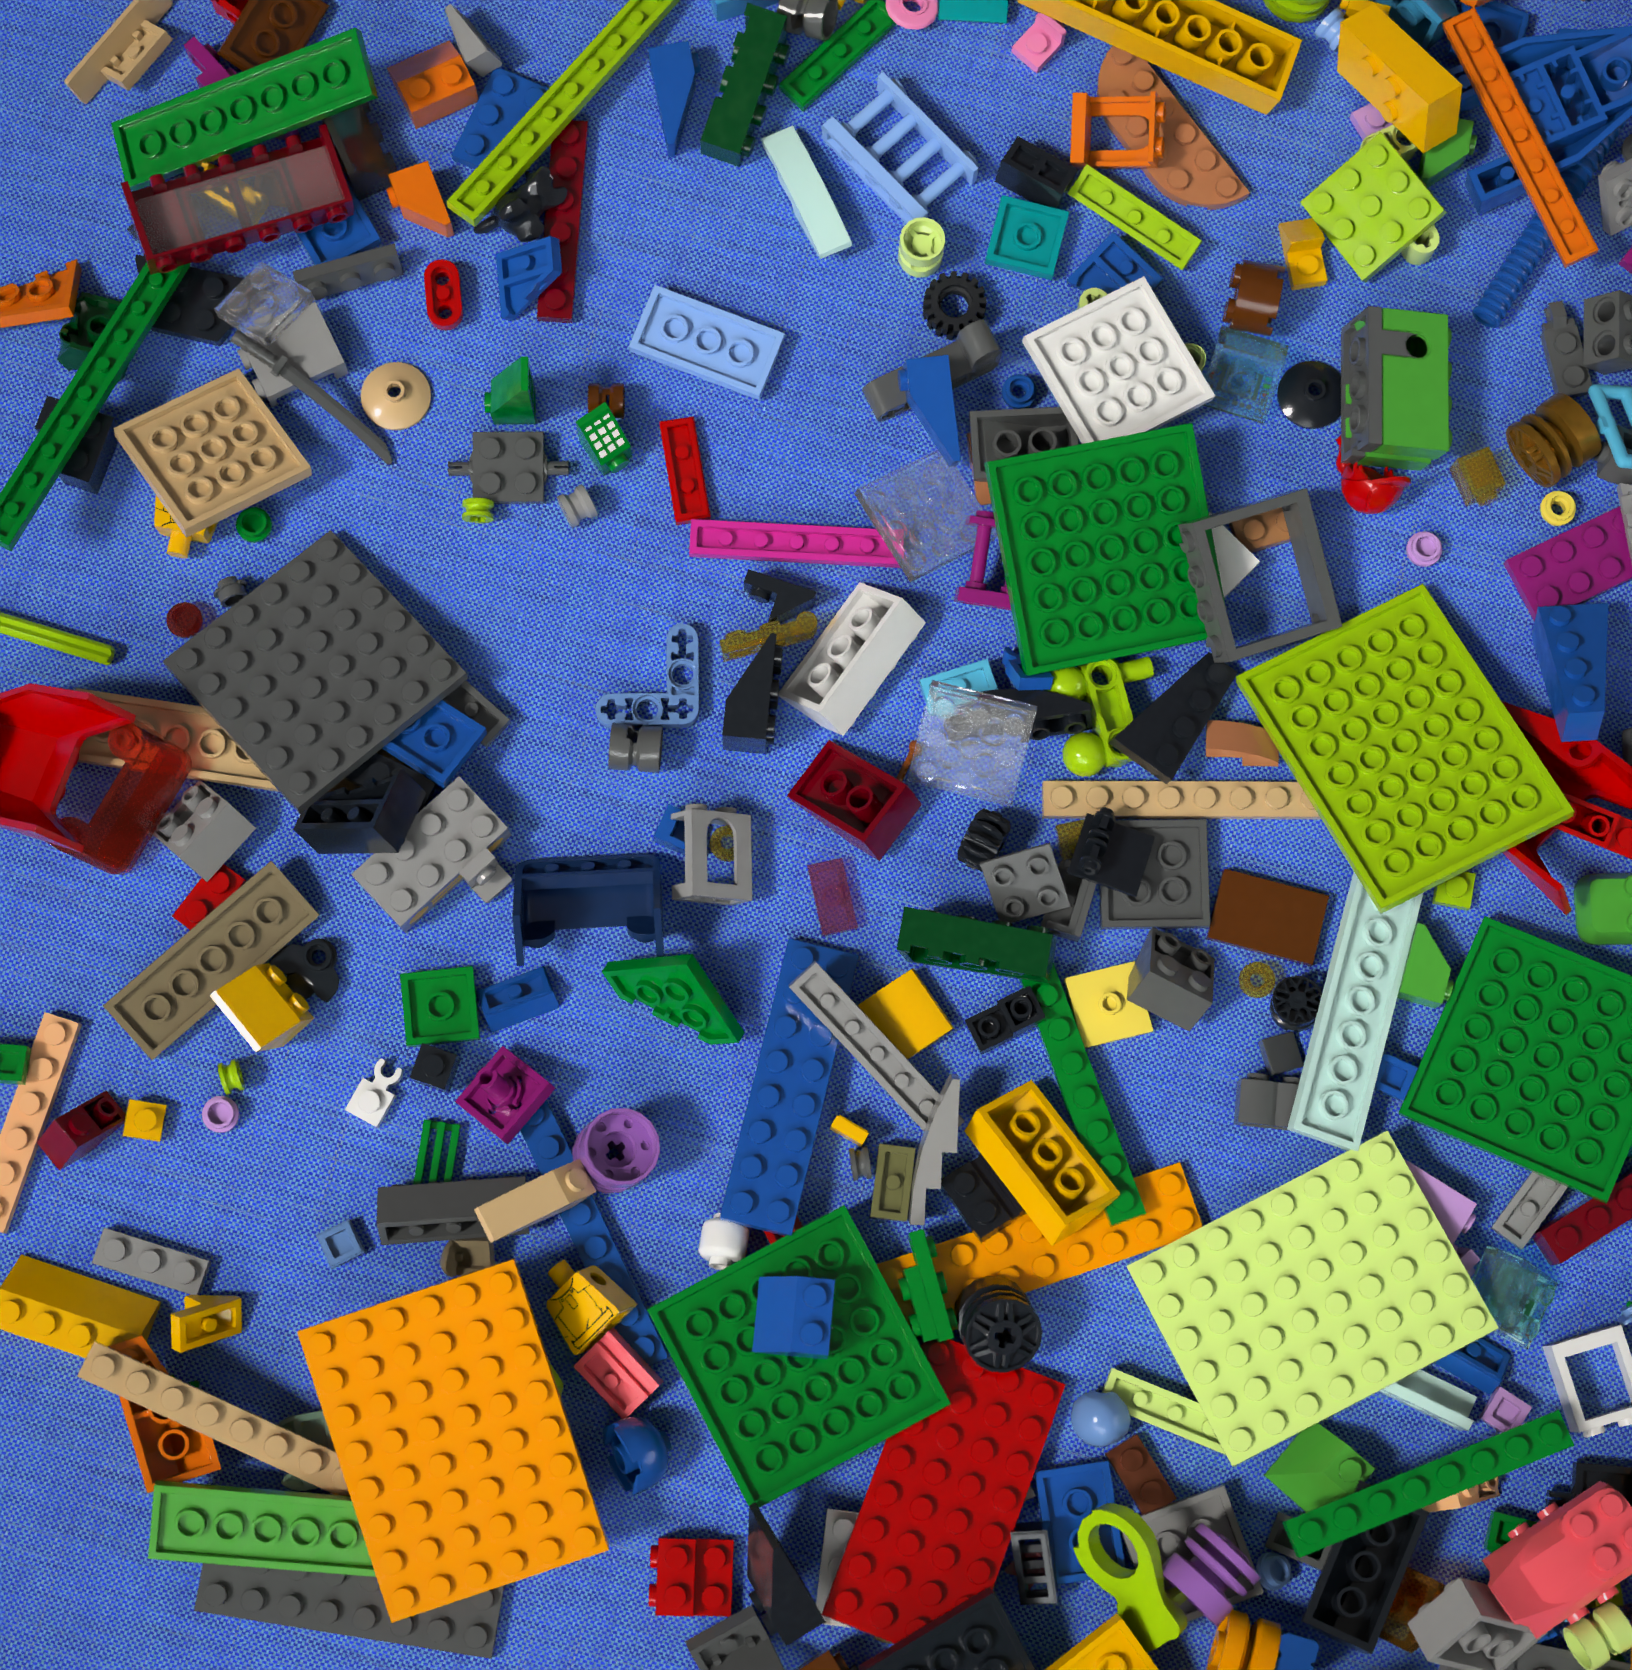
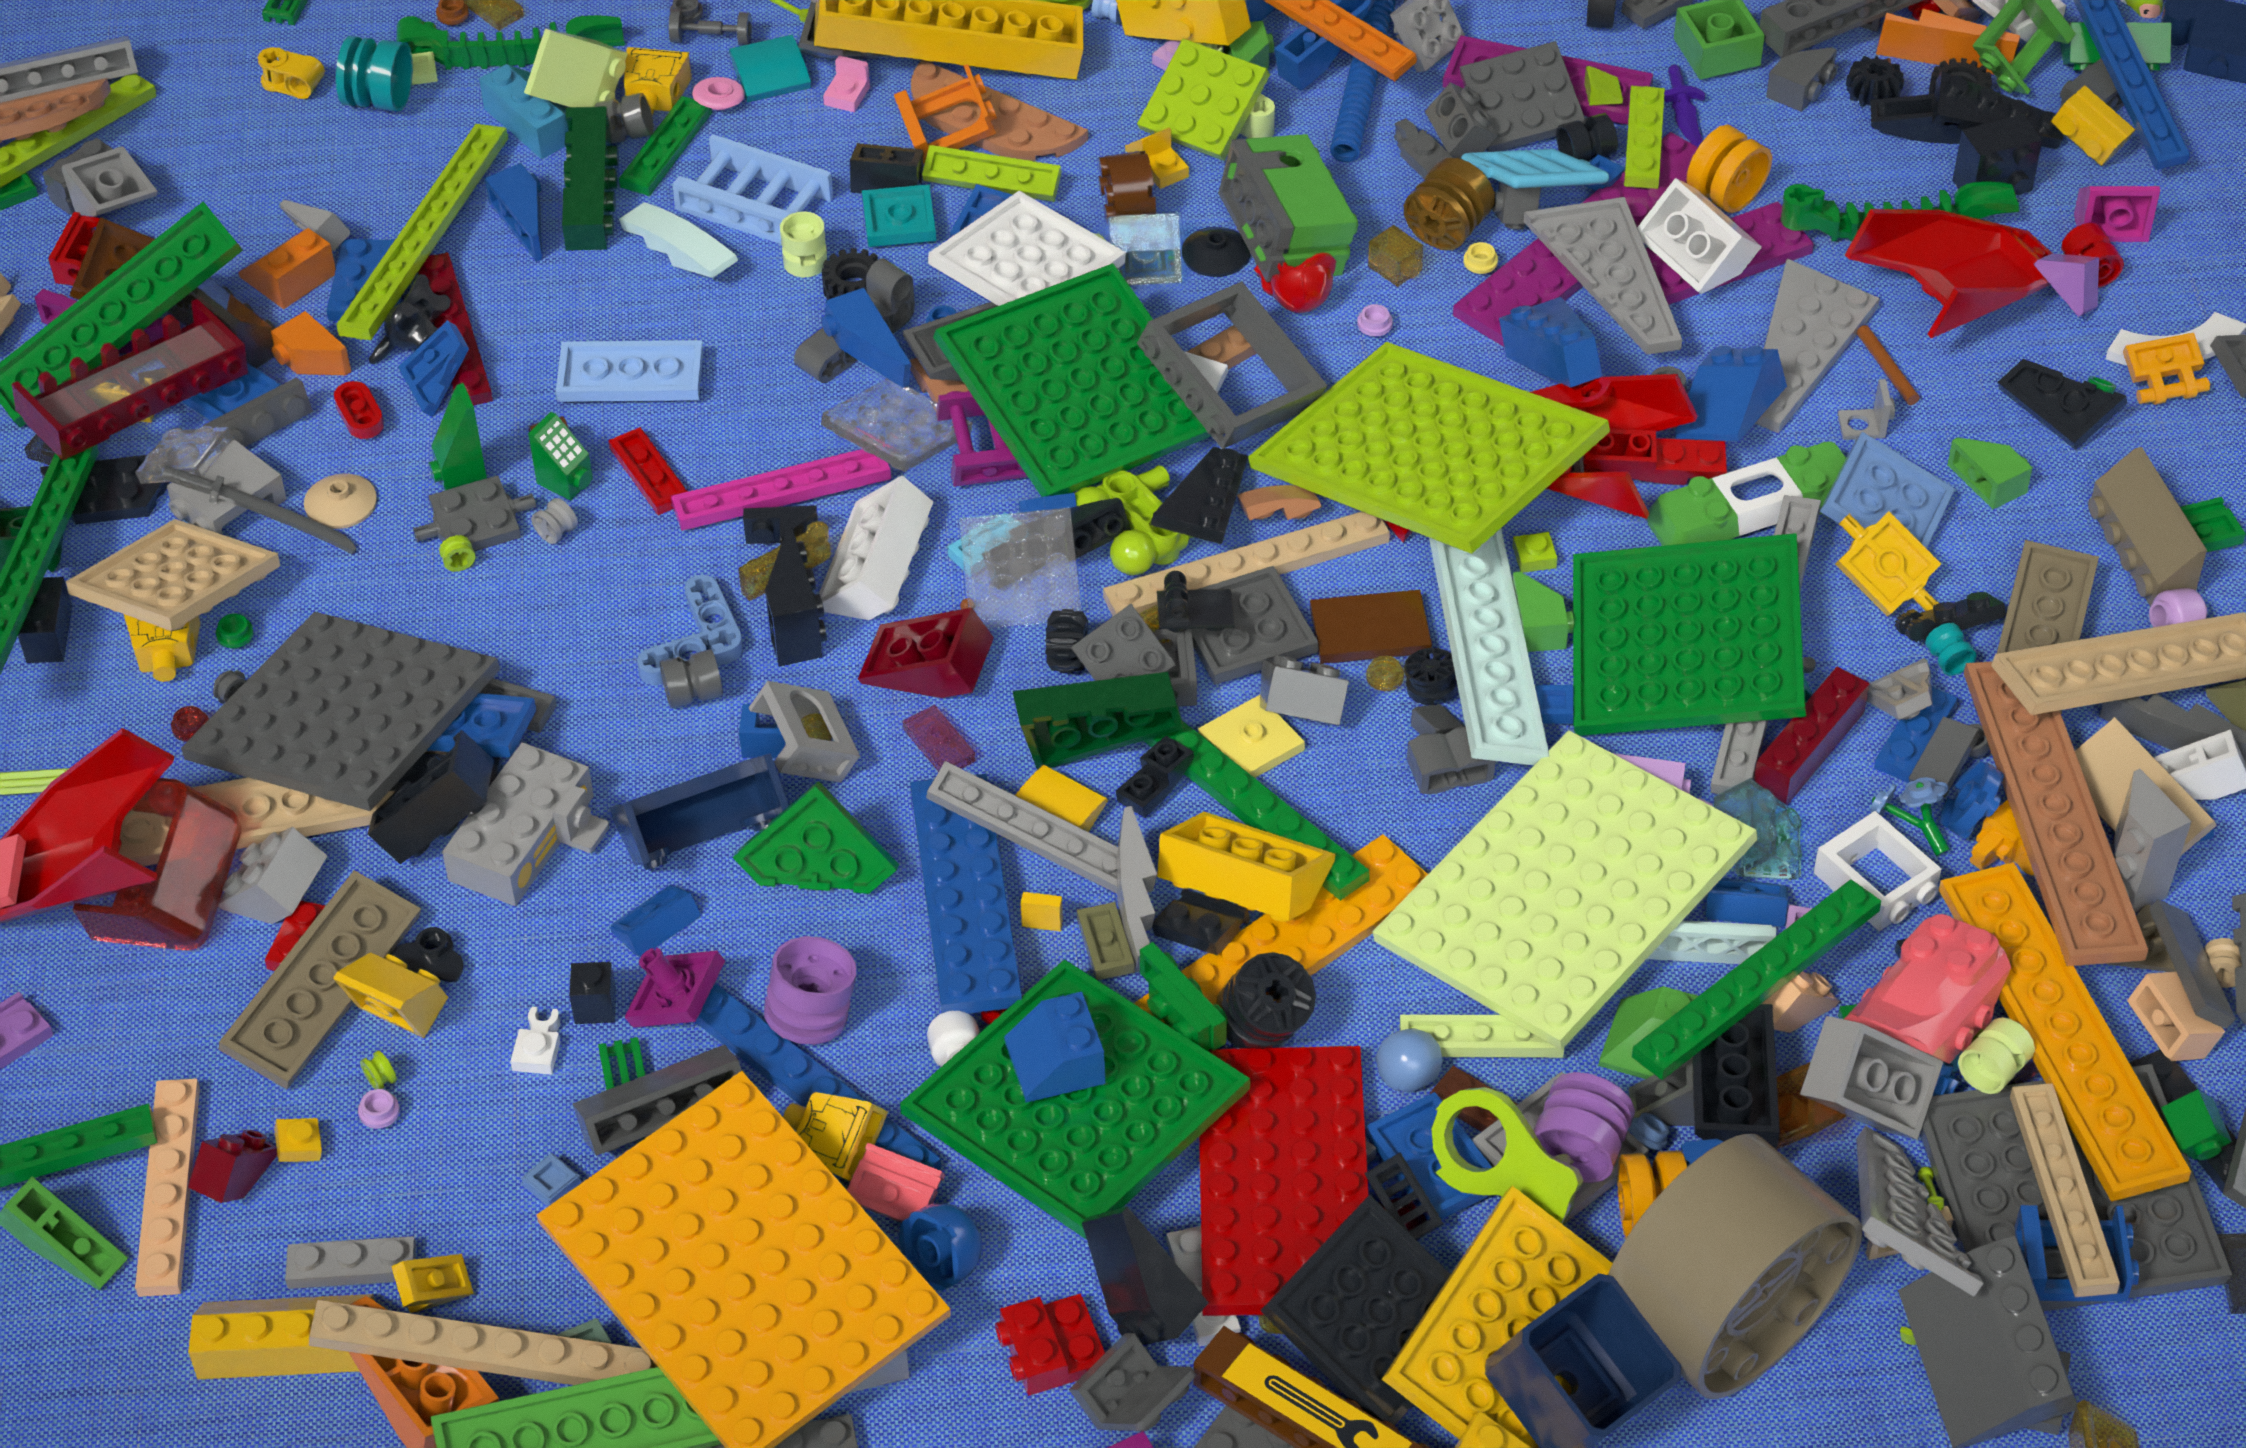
camera: 15 degrees left, 30 degrees down
green plate [400,966,481,1048] -> none
tan slope [474,1159,596,1243] -> none
dark grey bush [849,1146,872,1181] -> none

